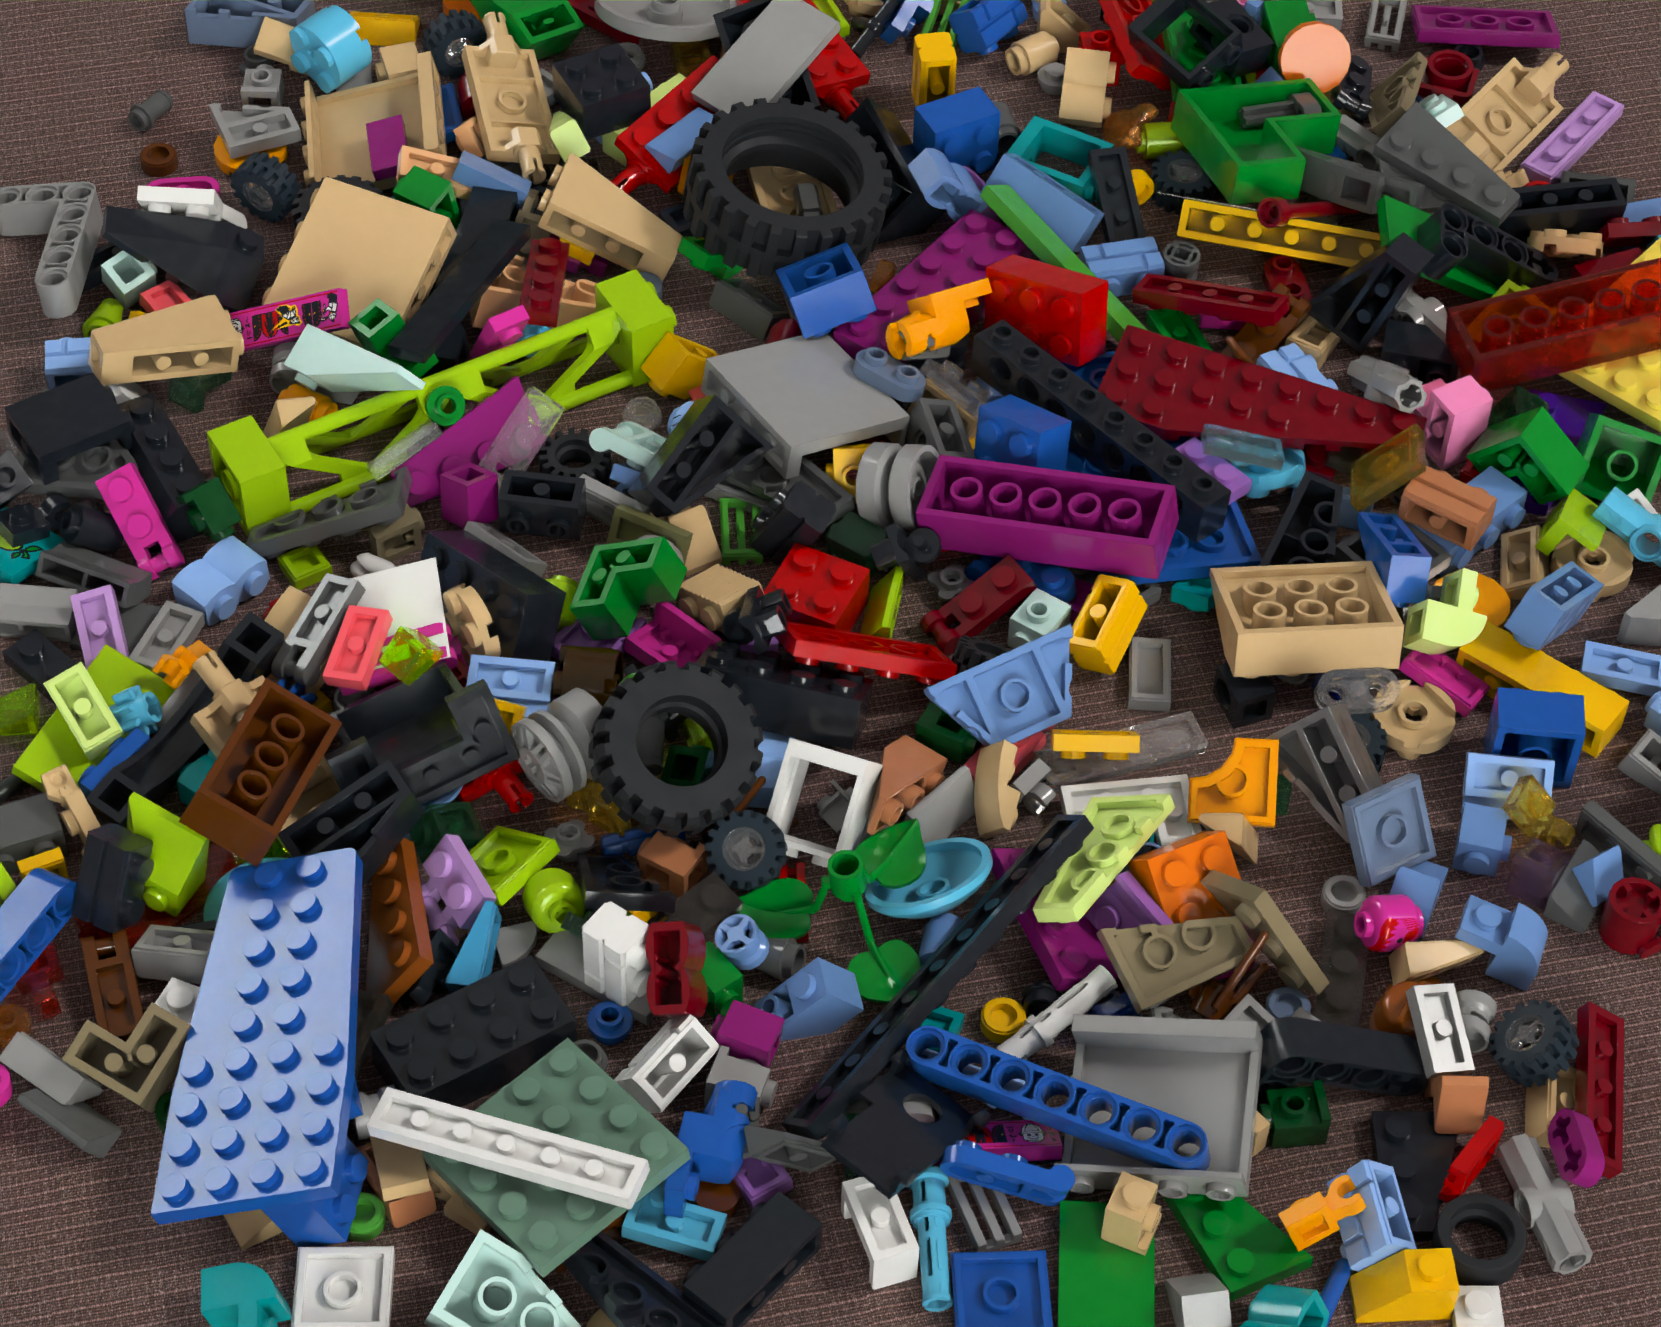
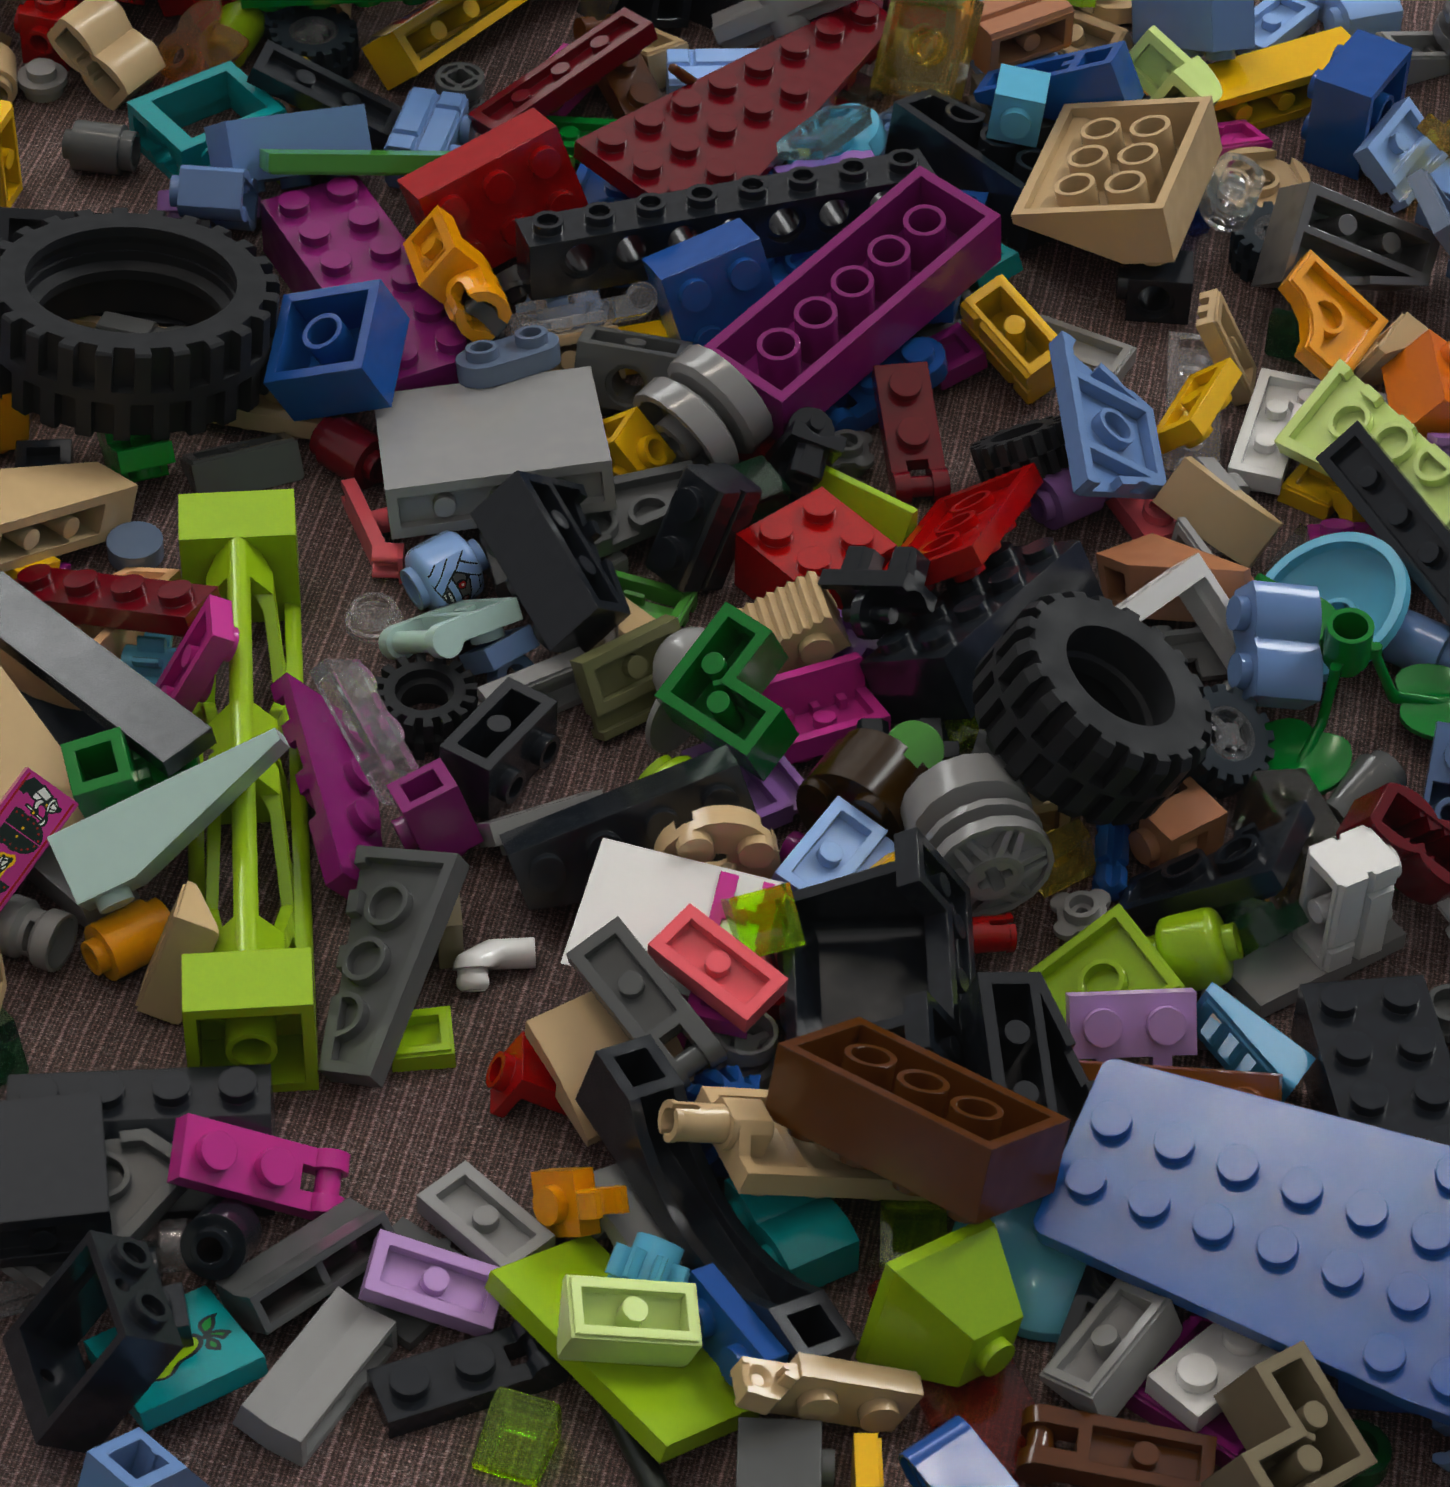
camera: 65 degrees left, 5 degrees down
black brick [71,823,154,933] -> none
light blue brick [171,536,270,626] -> none
dark green brick [175,476,242,543] -> none
clear tile [366,420,443,481] -> none
green plate [425,386,465,426] -> none
blue plate [587,1001,633,1045] -> none
yellow slope [640,331,718,400] -> none
medium blue wheel [715,914,770,970] -> none
blue brick [913,86,1001,174] -> none
dark green brick [915,701,982,764] -> none
light aqua brick [1007,588,1071,649] -> none
dark red plate [1262,255,1311,317] -> none
none -> medium azure brick [986,63,1051,148]
none -> tan tile [1196,288,1257,407]
none -> medium blue brick [1226,580,1323,710]

